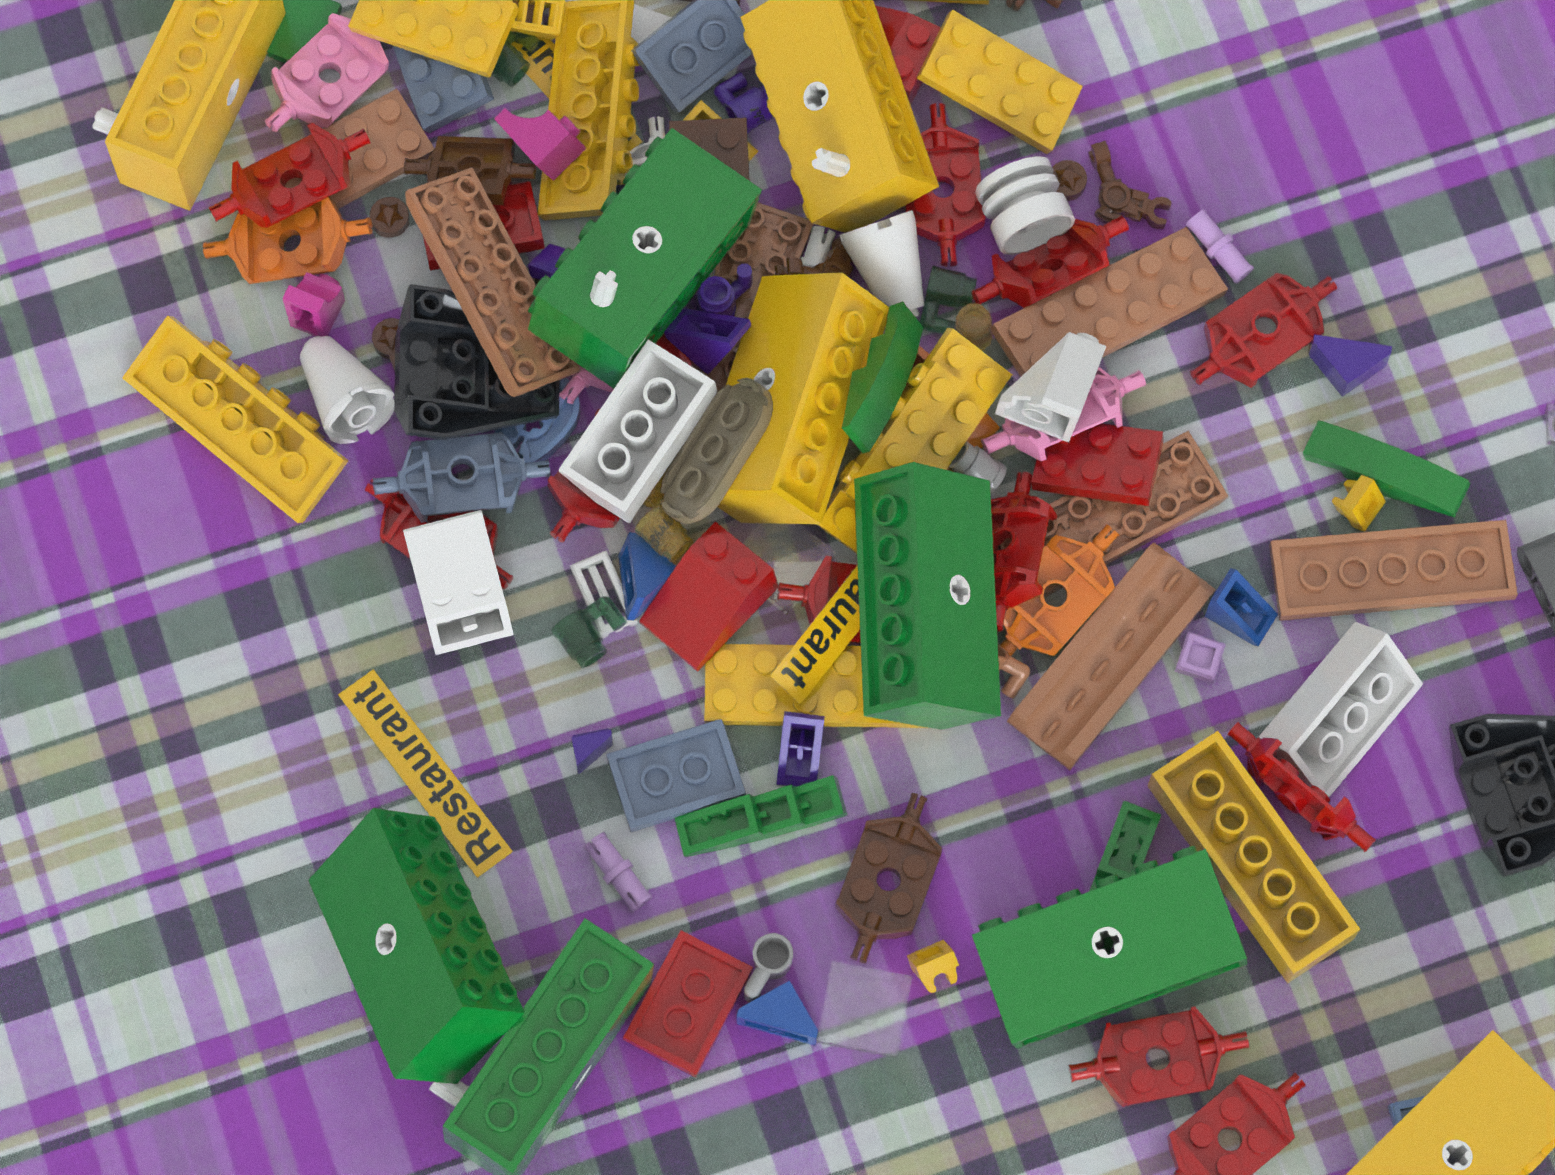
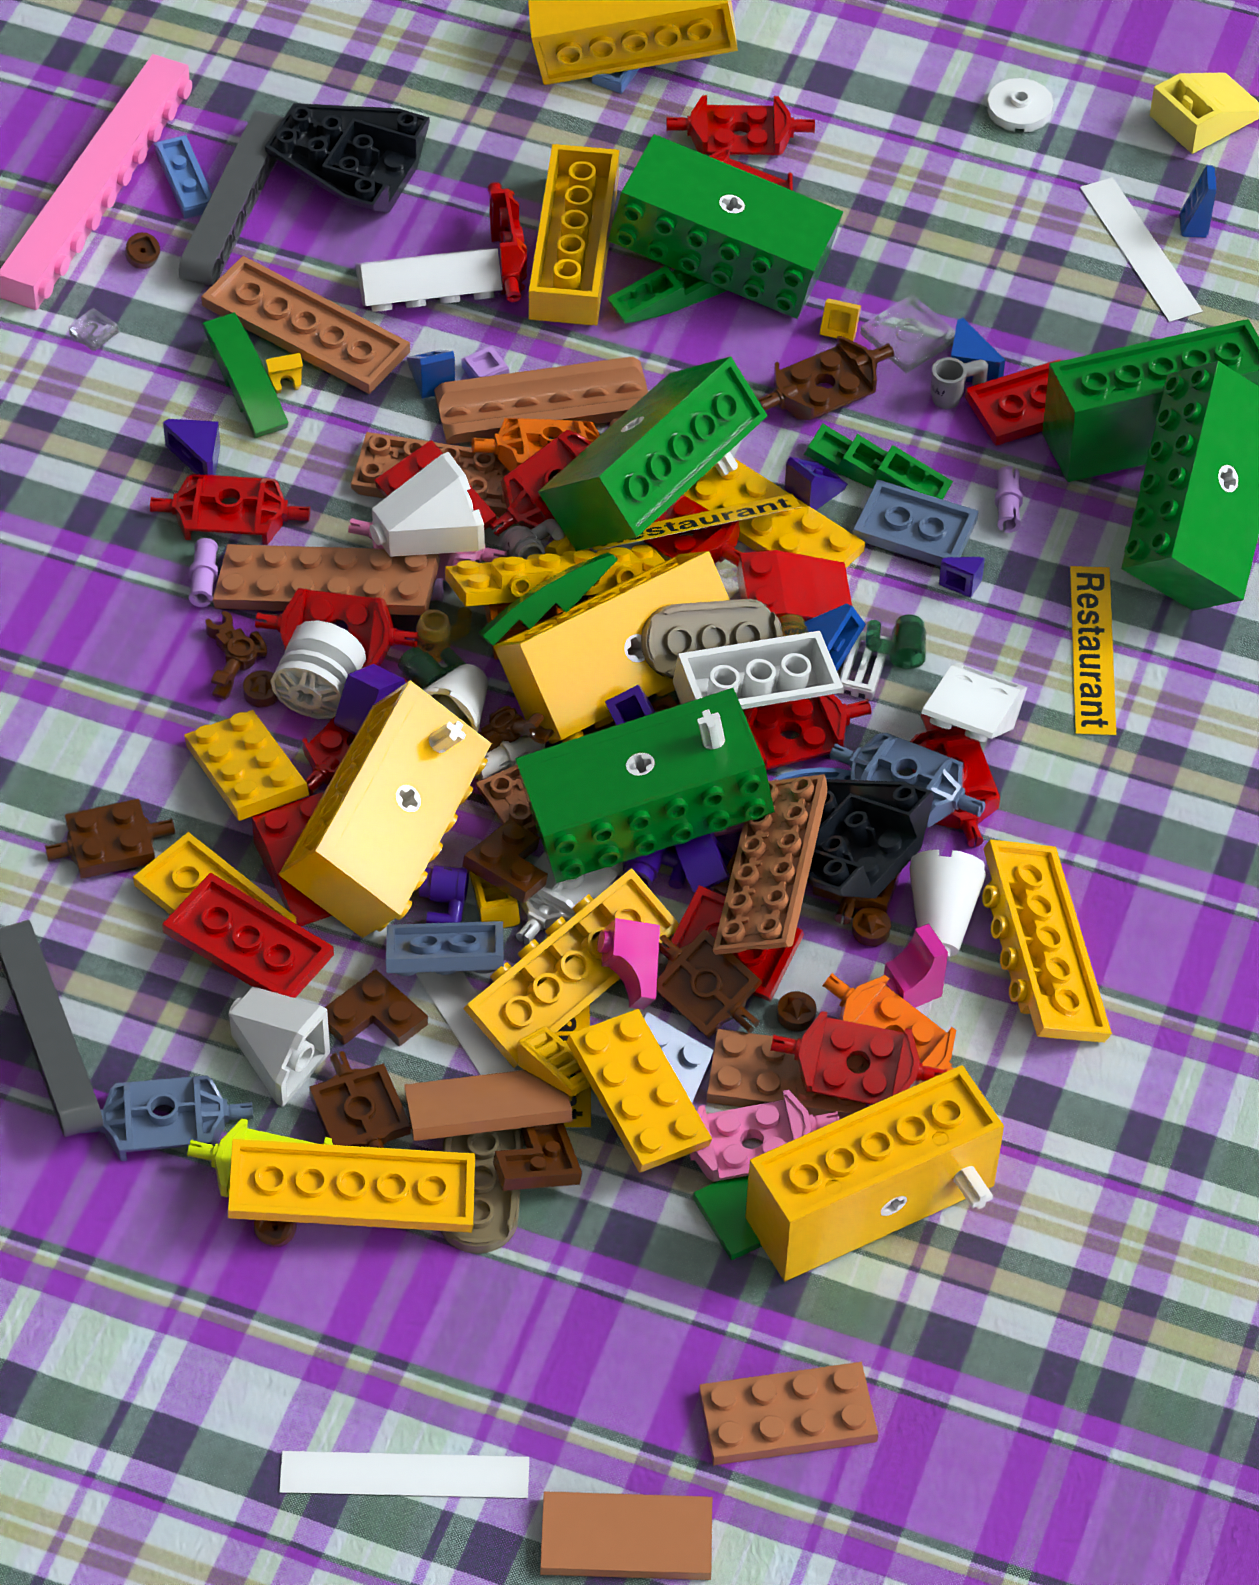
camera: 140 degrees left, 20 degrees down
none -> dark purple slope [334,664,406,735]

